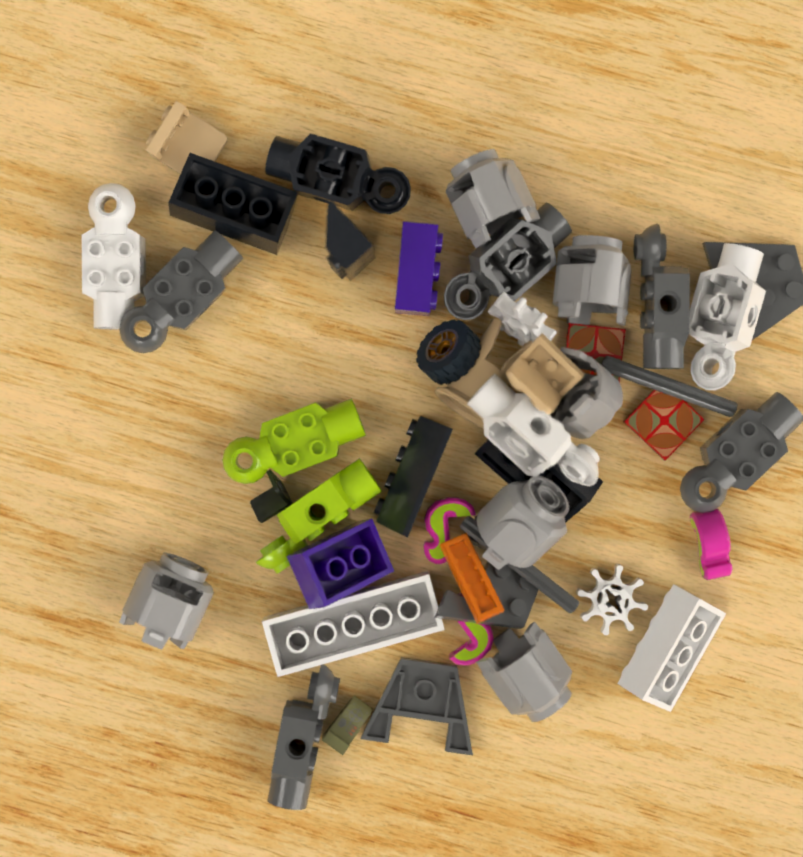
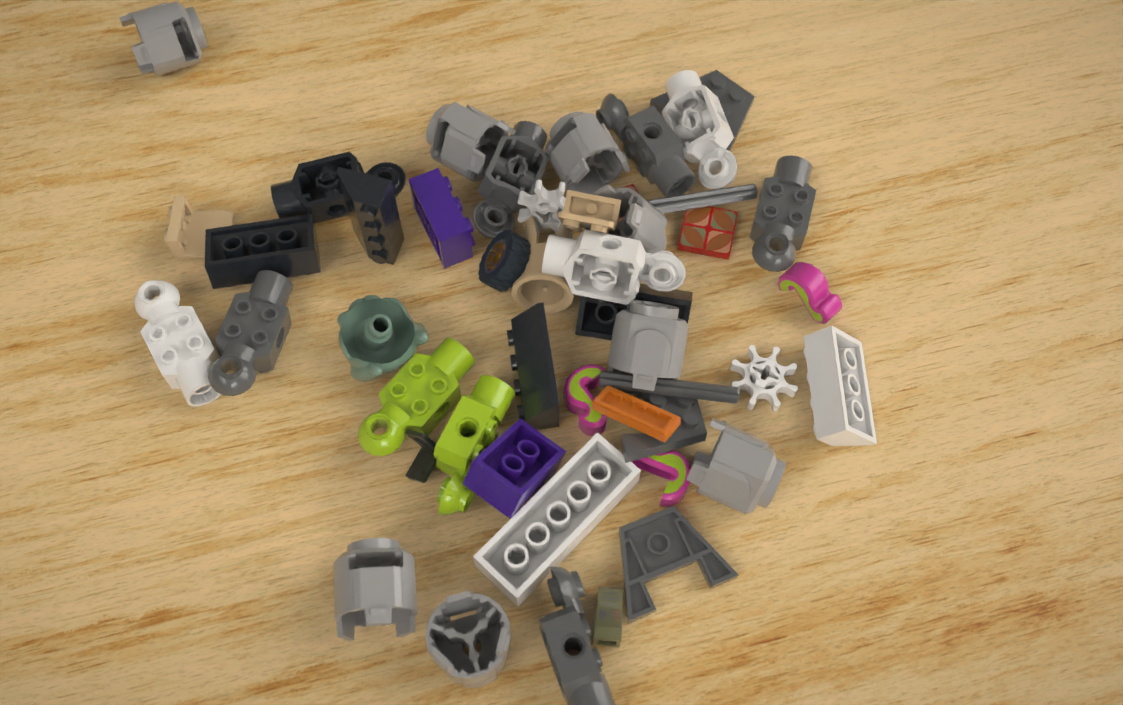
camera: 30 degrees left, 25 degrees down
none -> sand green piece [337,295,428,382]
none -> light grey piece [426,590,512,688]

